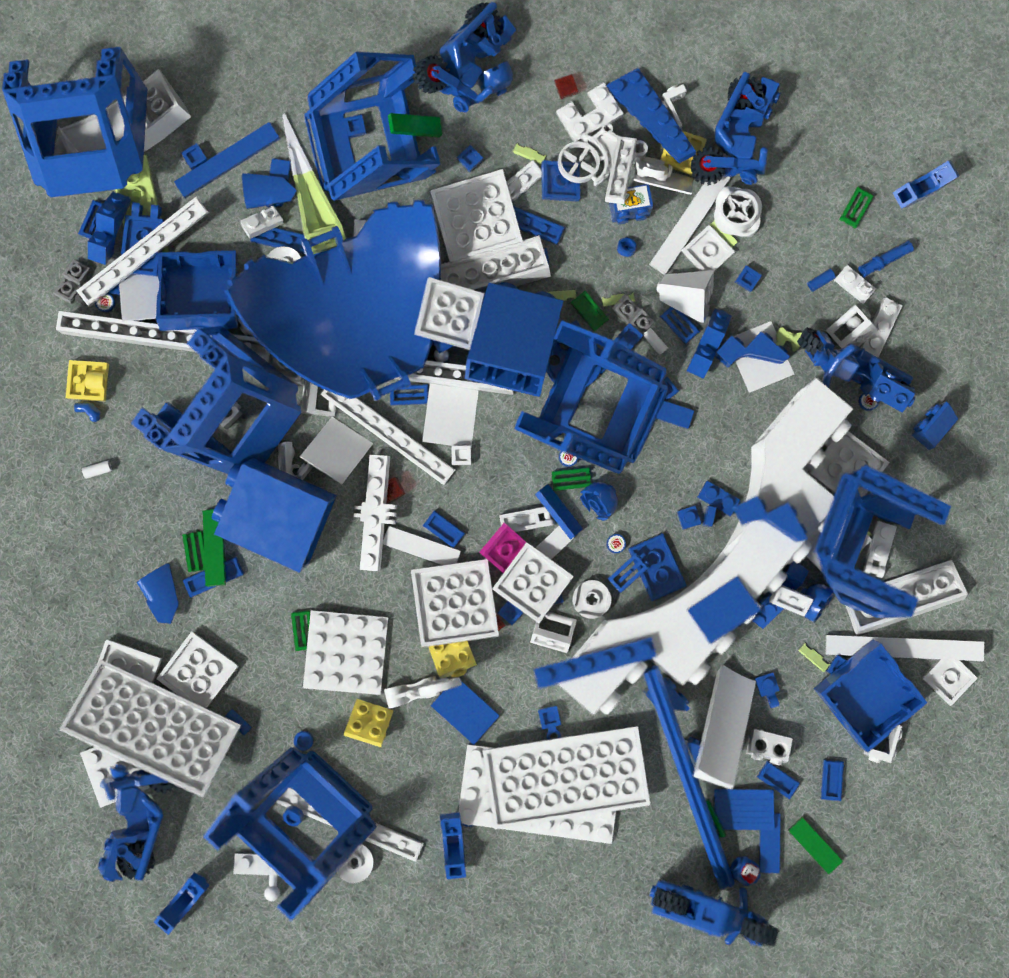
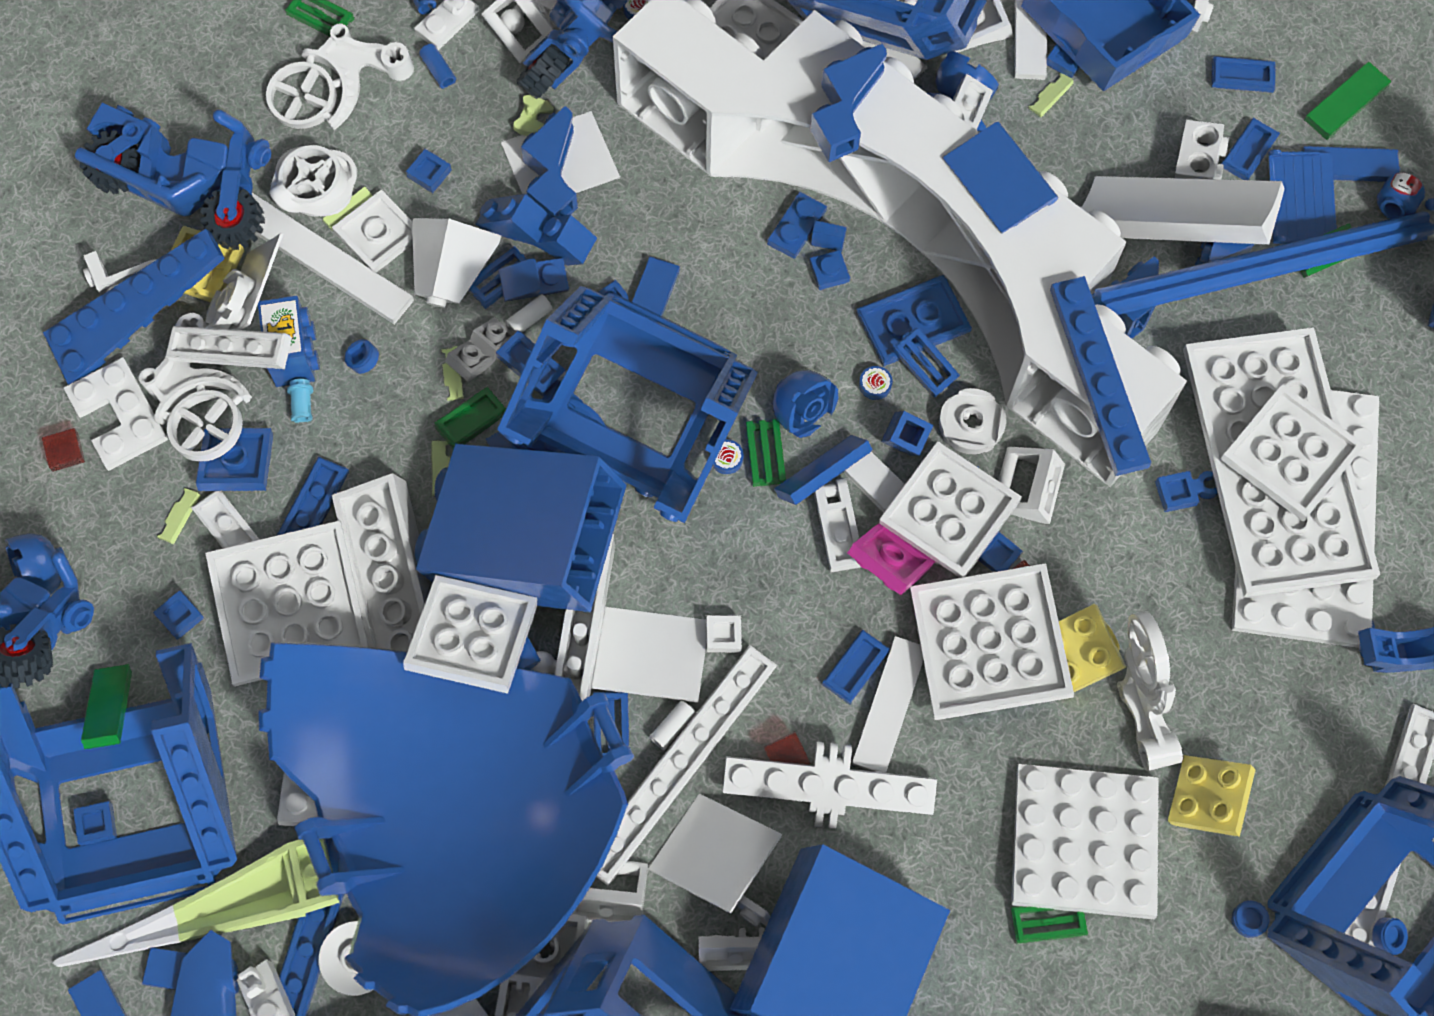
camera: 90 degrees left, 15 degrees down
blue tile [431,677,500,745] -> none
blue plate [754,672,780,708] -> none
none -> white piece [266,24,414,130]
none -> medium azure pin [287,379,313,423]
none -> blue slope [498,258,569,302]
none -> white axle [649,700,696,751]
none -> blue brick [881,411,934,456]
none -> white plate [1220,384,1365,522]

